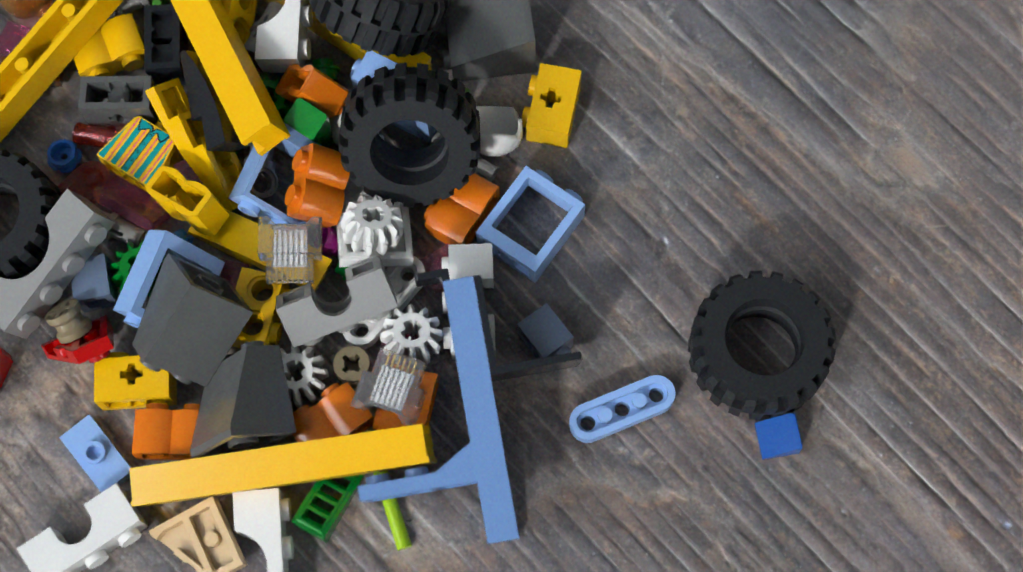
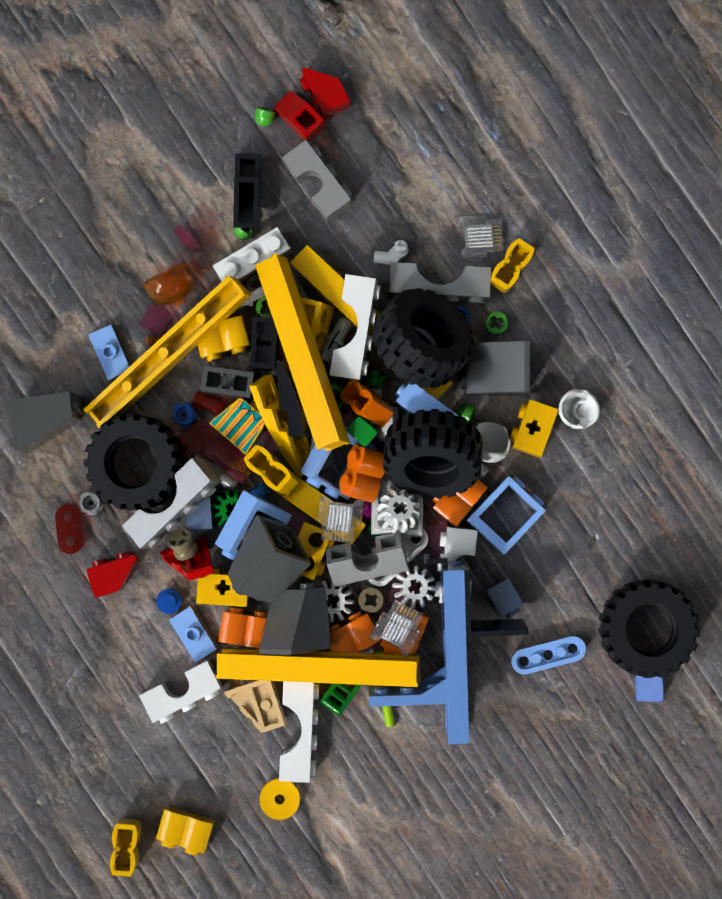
camera: 10 degrees right, 15 degrees up
none -> blue plate [156,589,182,614]
none -> white hair [558,389,600,429]

